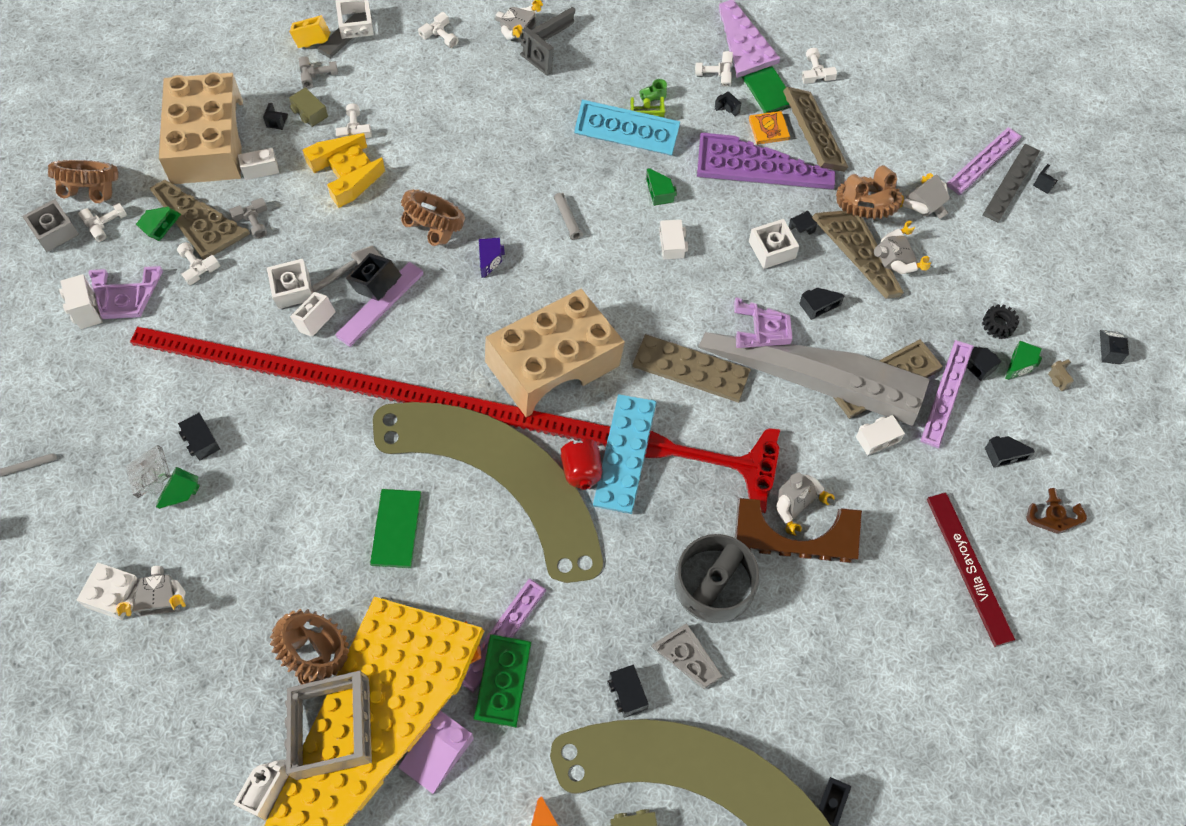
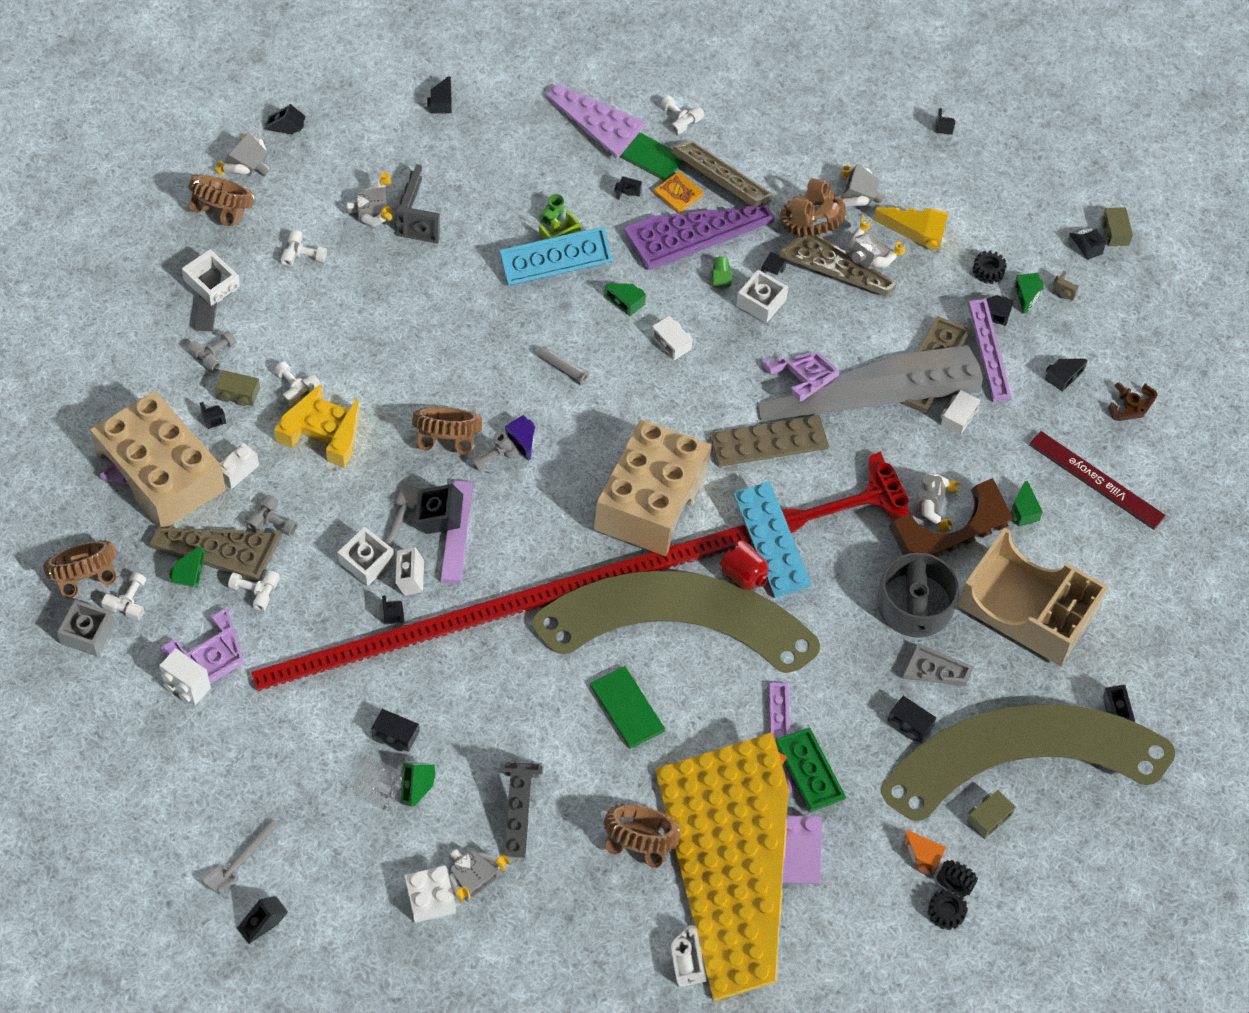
camera: 35 degrees left, 5 degrees down
light grey window [284,671,372,780] -> none
yellow brick [289,15,330,48] -> none
white bar [695,51,733,87] -> none
black slope [799,288,844,320] -> none
lavender tile [947,127,1022,195] -> none
dark grey plate [982,144,1040,223] -> none
none -> black panel [382,595,404,625]
none -> light grey bar [472,431,519,471]
none -> dark grey bracket [500,762,544,858]
none -> bright green piece [712,256,732,286]
none -> yellow wedge [874,207,949,250]
none -> tan piece [958,527,1108,666]
none -> green slope [1010,481,1043,526]
none -> olive brick [1100,207,1133,246]

